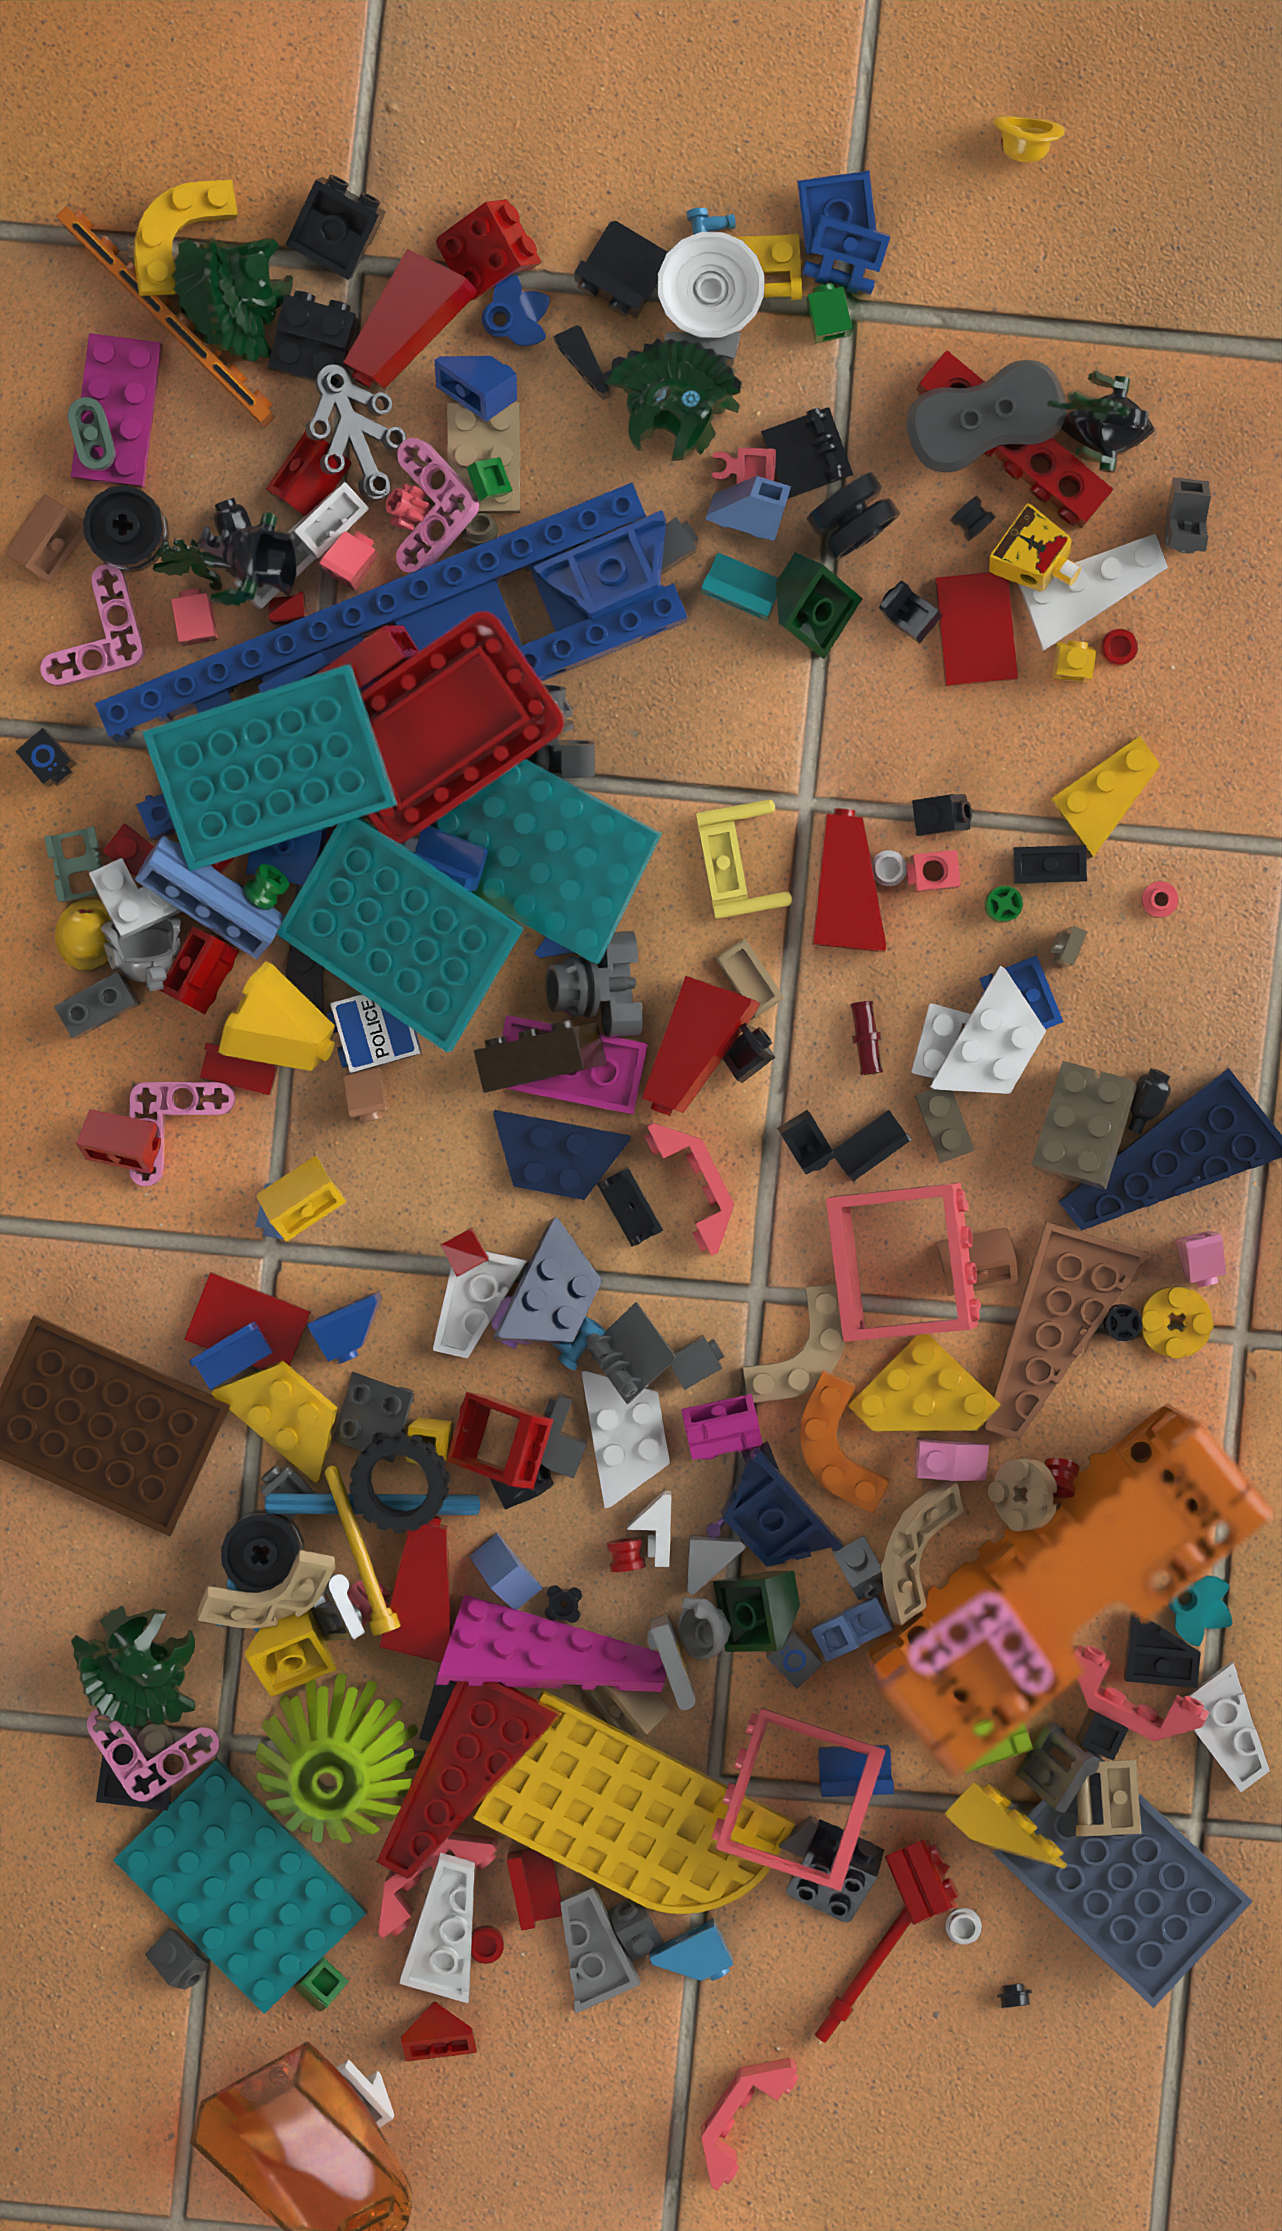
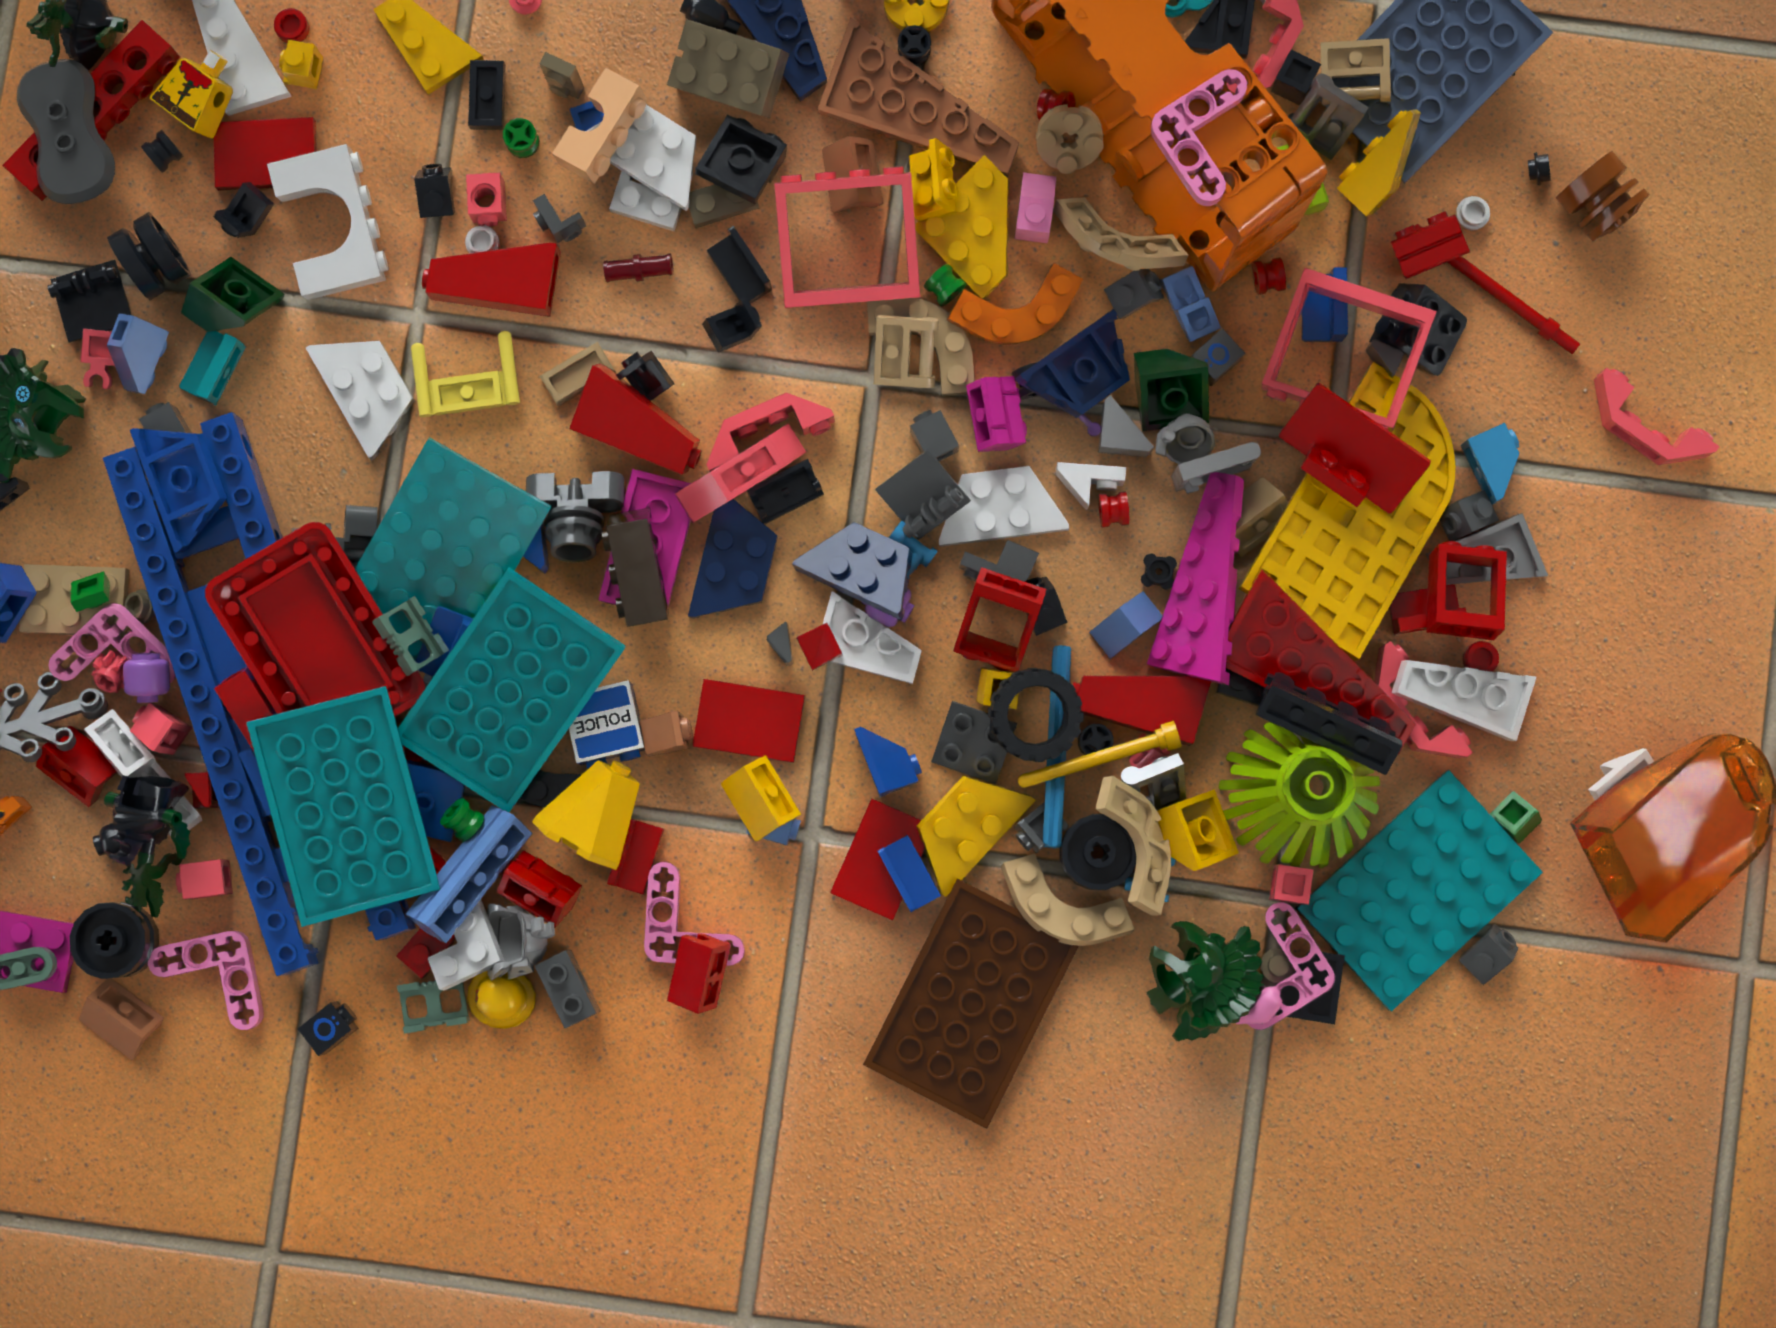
camera: 80 degrees left, 5 degrees down
red slope [401,2001,477,2062] -> none
none -> medium lavender head [123,653,170,703]
none -> white arch [267,144,389,300]
none -> white wing [306,341,415,461]
none -> sand green piece [372,596,449,676]
none -> dark grey bracket [533,194,586,243]
none -> light nougat arch [552,68,647,184]
none -> coral slope [675,423,806,523]
none -> red tile [692,679,805,763]
none -> black plate [695,114,787,204]
none -> dark grey slope [766,622,793,666]
none -> tan plate [873,315,939,388]
none -> yellow bracket [909,138,957,222]
none -> green wheel [924,264,966,307]
none -> tan plate [1001,854,1135,946]
none -> black wheel [1078,724,1114,755]
none -> bright pink arm [1236,987,1282,1024]
none -> red wheel [1252,257,1286,295]
none -> black fence [1256,672,1403,775]
none -> coral brick [1269,864,1314,905]
none -> red bracket [1279,383,1431,514]
none -> red window [1426,541,1507,641]
none -> dark orange wheel [1556,151,1650,242]

